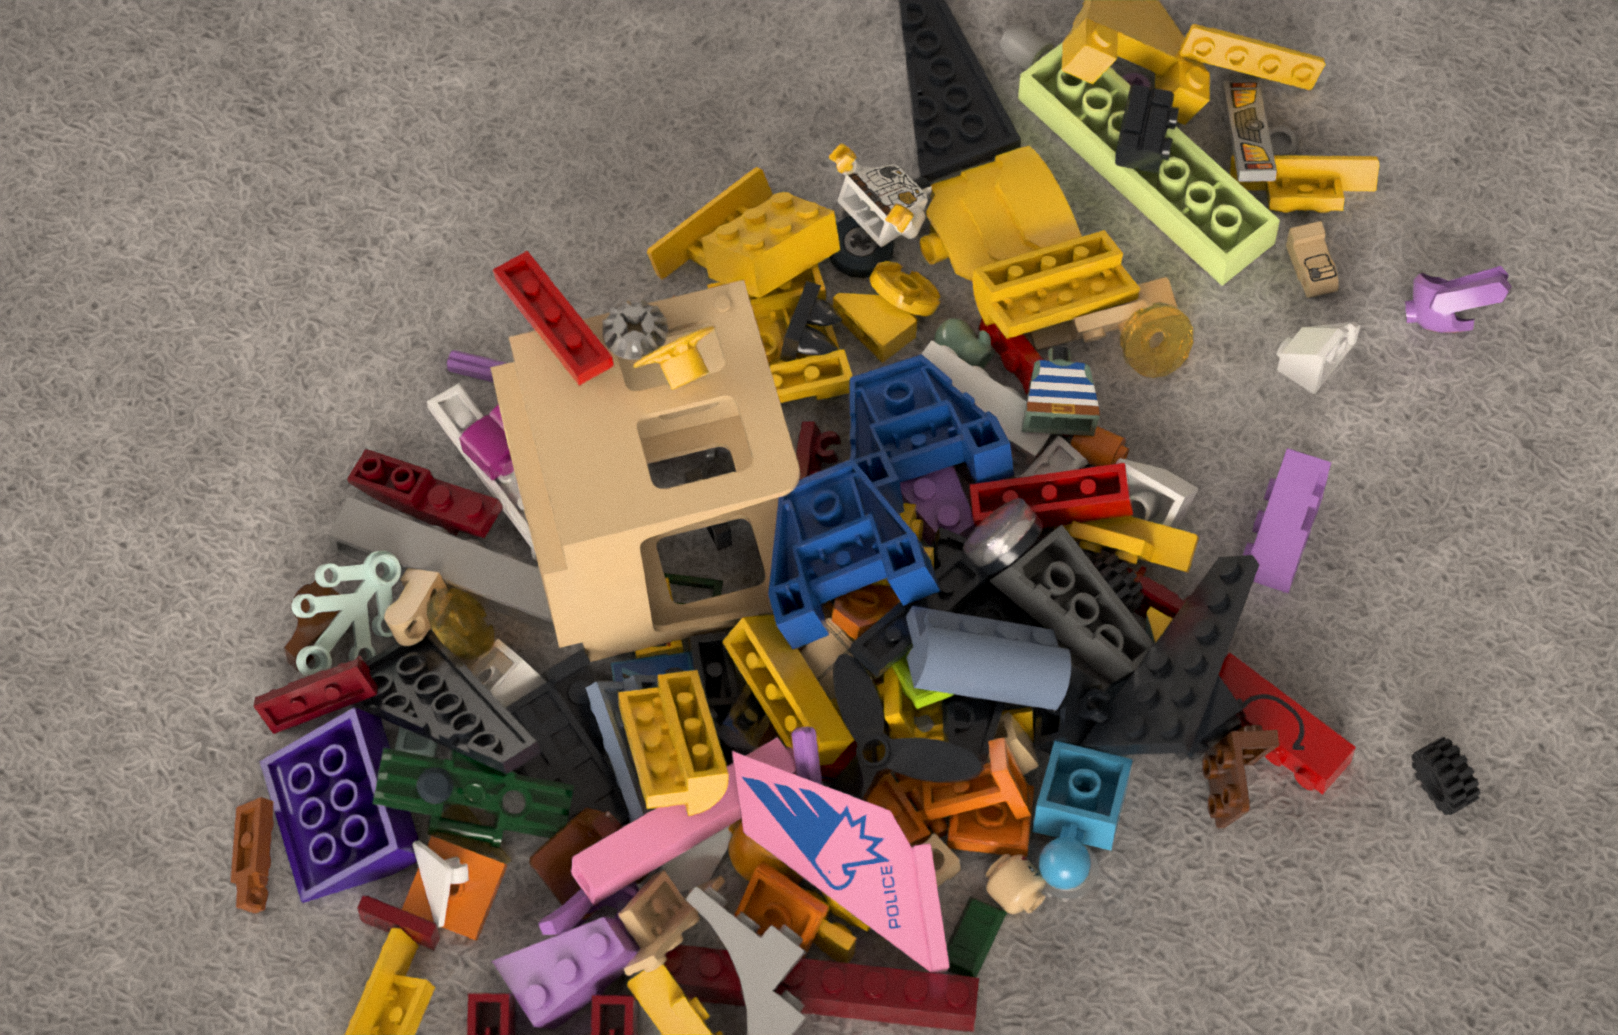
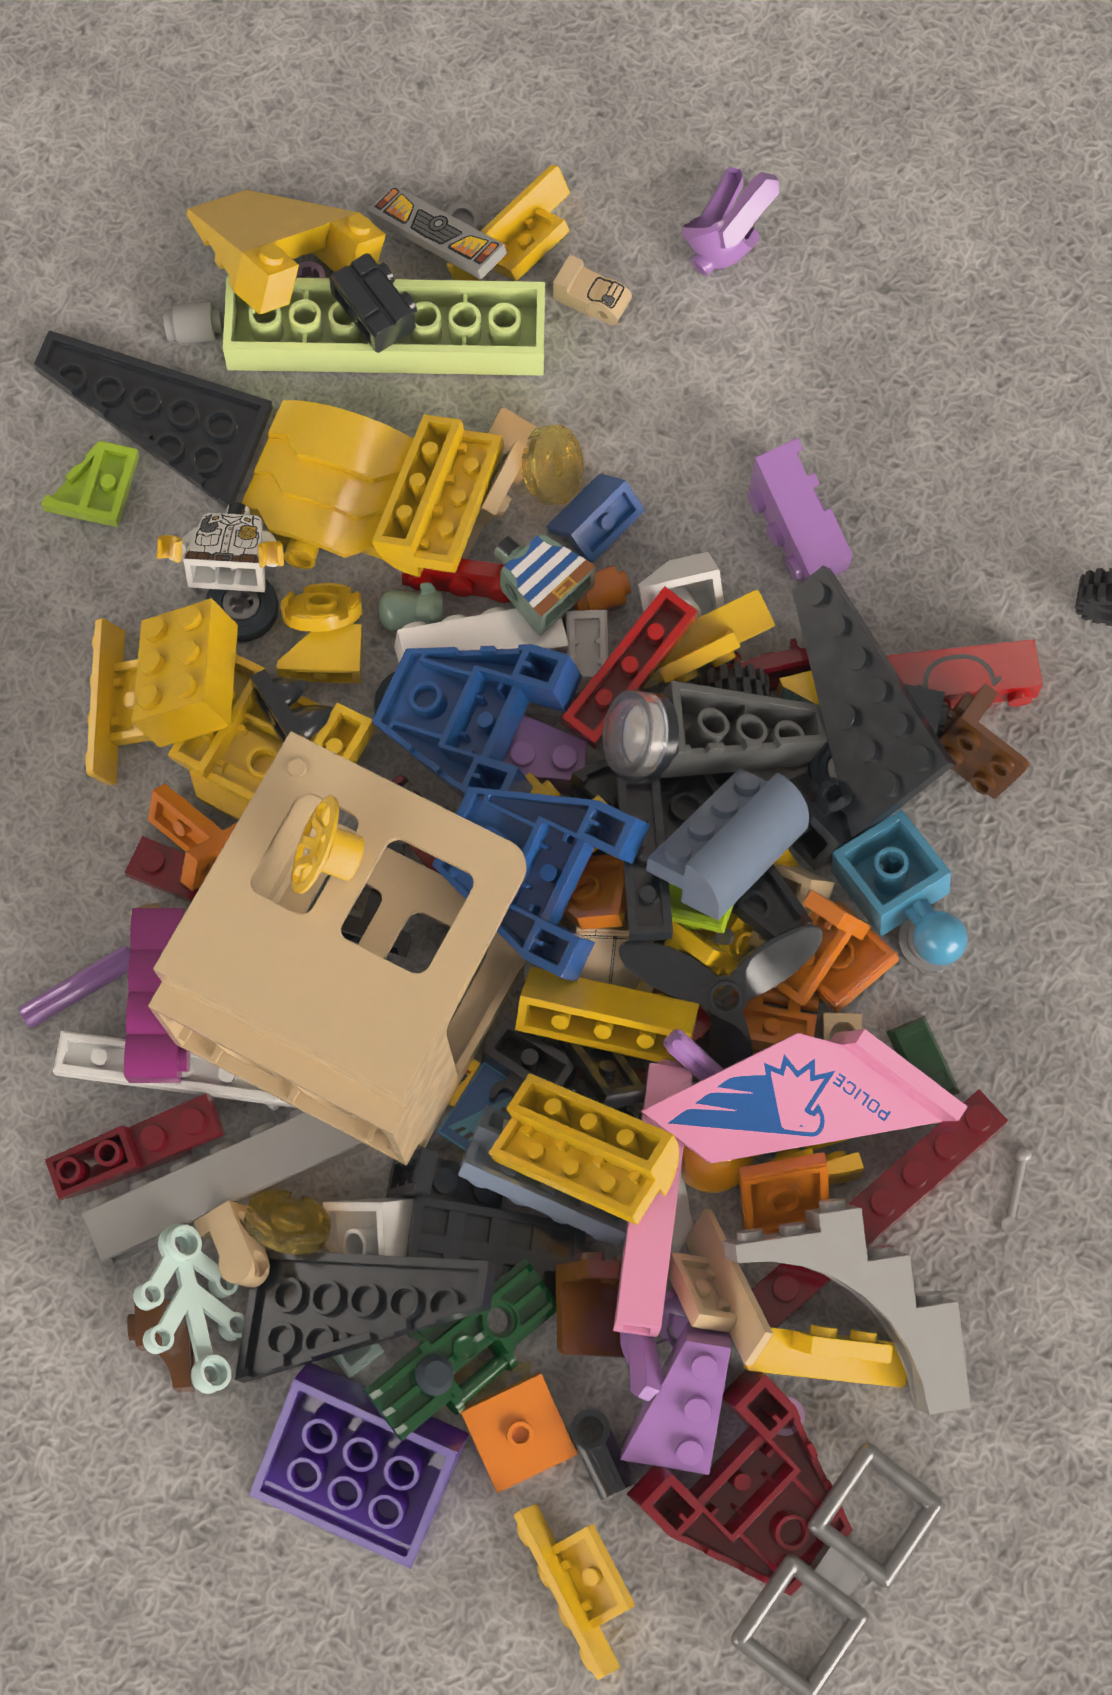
camera: 50 degrees left, 10 degrees up
dark orange hinge [230,797,274,914] -> none
dark red plate [253,656,378,734] -> none
dark red tile [357,895,440,950] -> none
white piece [413,841,469,928] -> none
red plate [493,250,614,386] -> none
light grey gear [603,299,668,360] -> none
tan head [986,854,1046,914] -> none
yellow bracket [1178,24,1325,90] -> none
white slope [1276,321,1361,395] -> none
none -> lime wing [41,441,140,527]
none -> blue panel [547,474,645,563]
none -> black piece [570,1409,636,1500]

